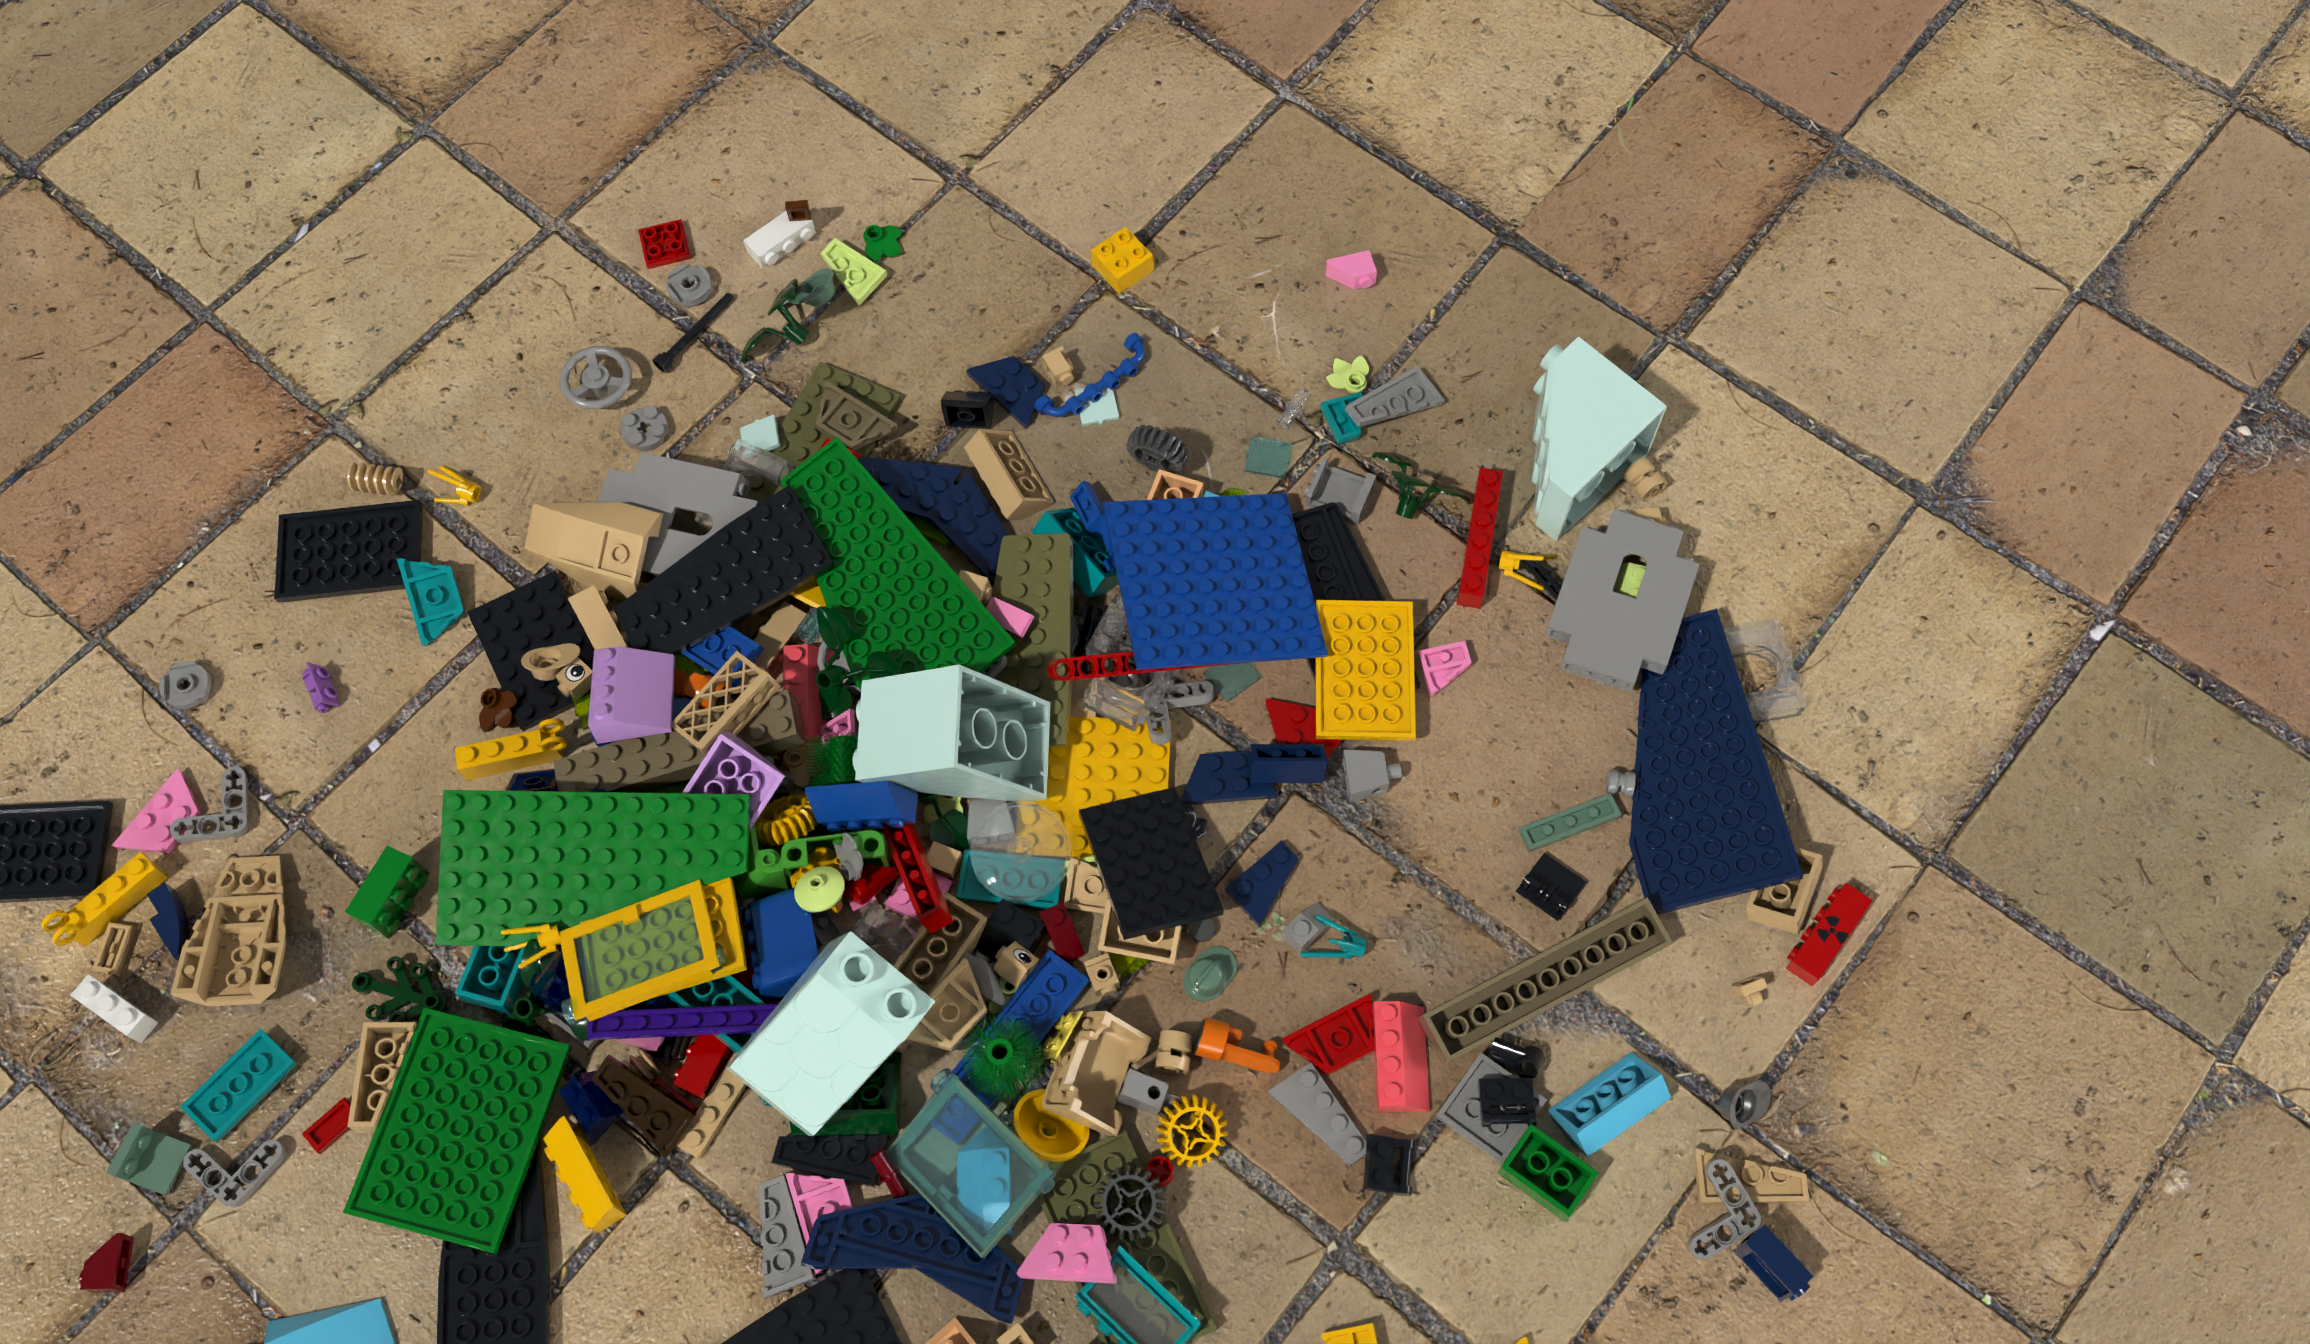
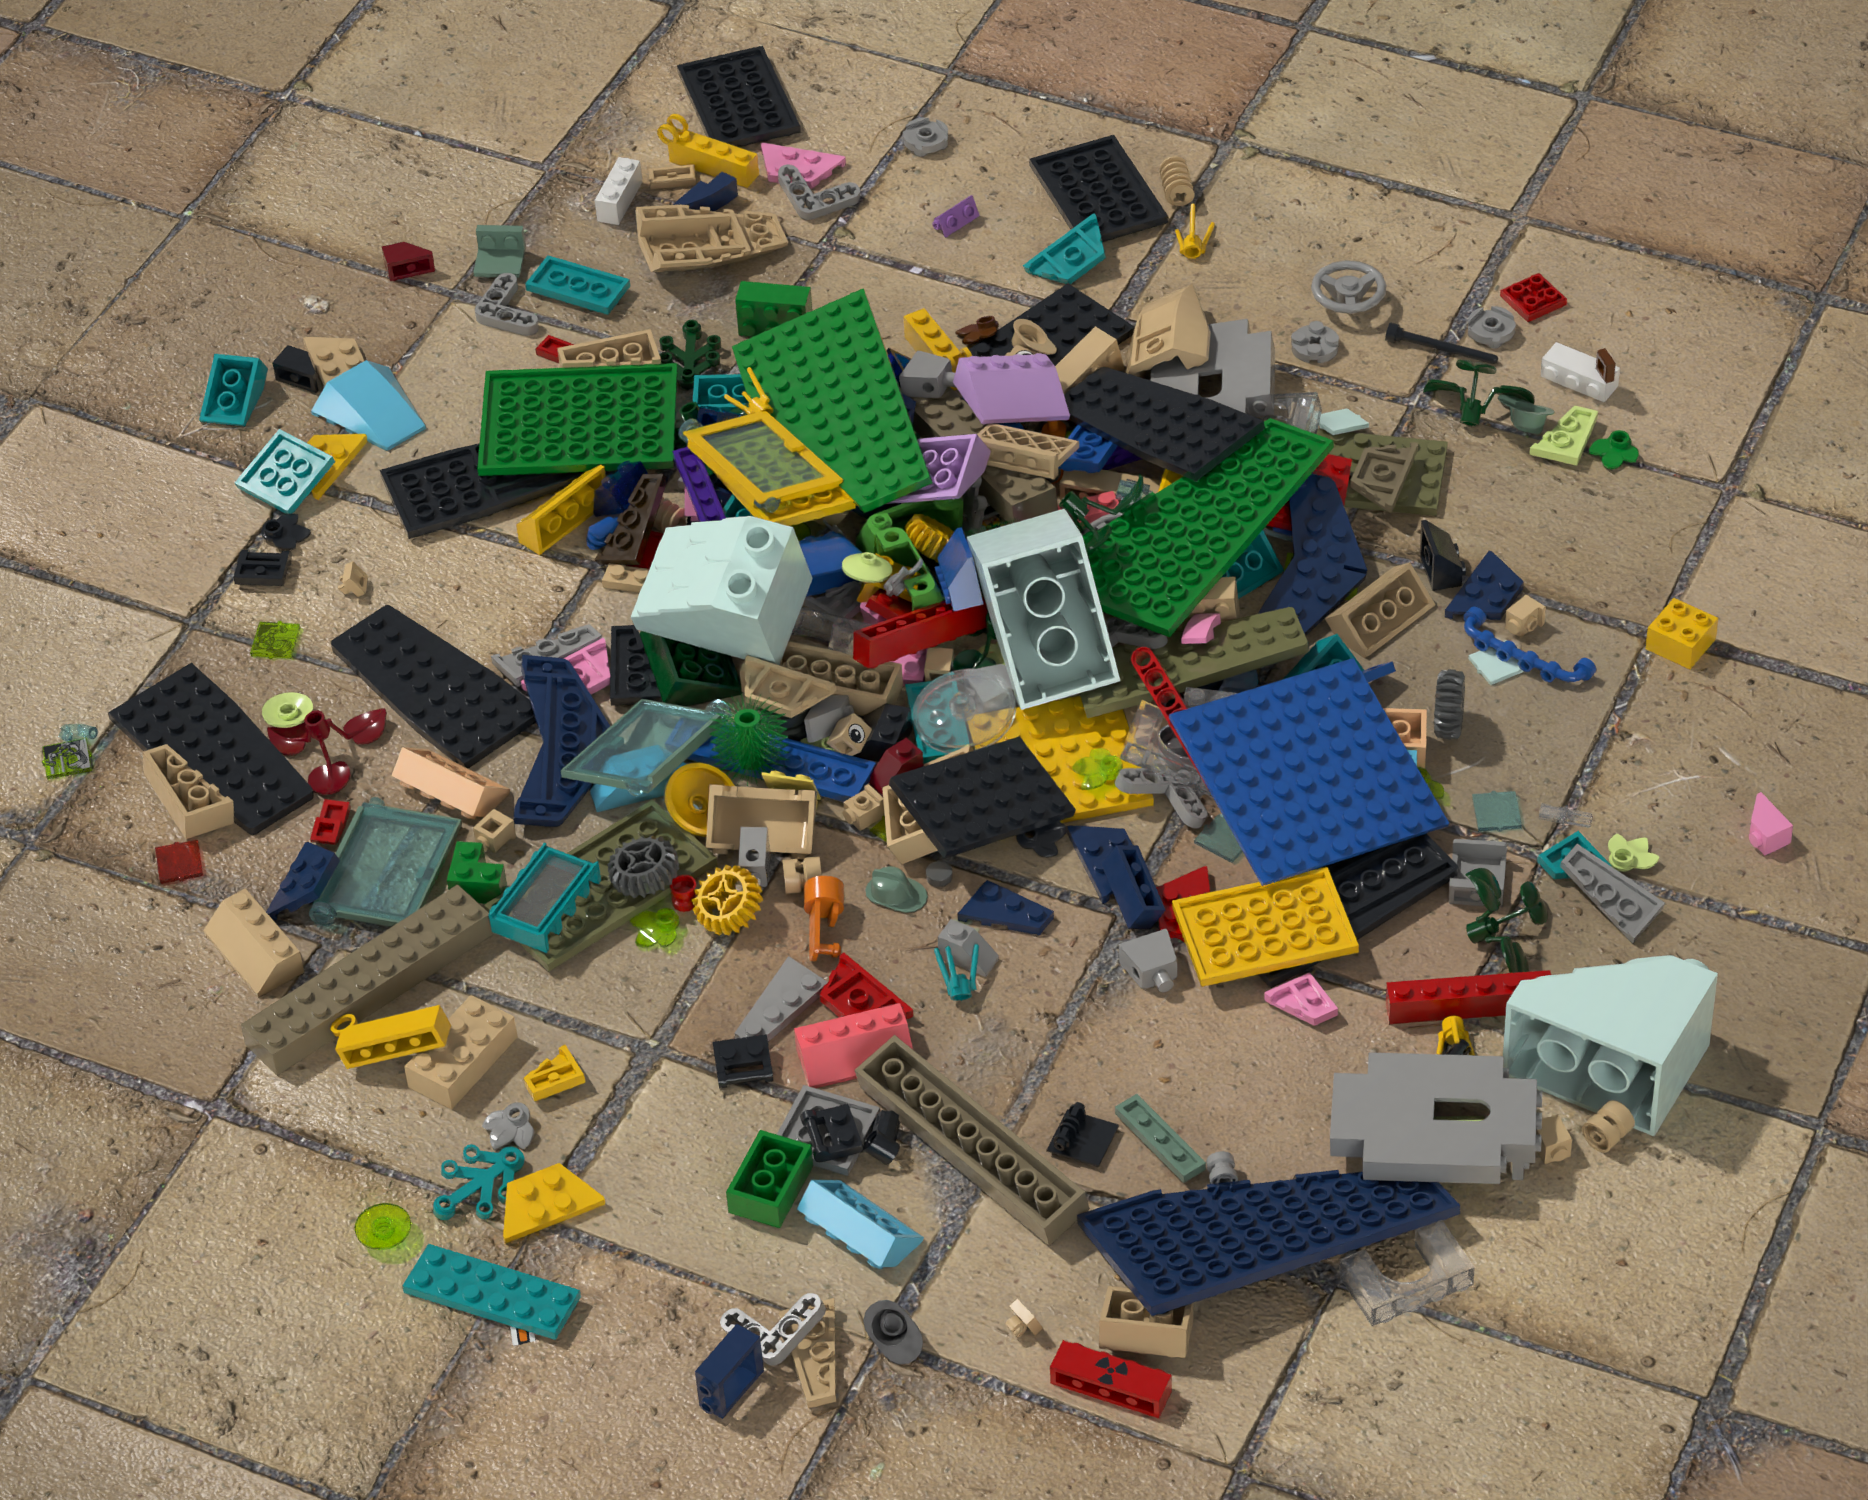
camera: 75 degrees right, 20 degrees down
dark red axle [869,1149,909,1199] -> none
bright pink wing [1017,1223,1117,1284] -> none
none -> blue arm [586,517,619,550]
none -> clear neon green plate [629,908,680,948]
none -> light grey torso [899,350,957,398]
none -> clear neon green plate [1072,748,1123,790]

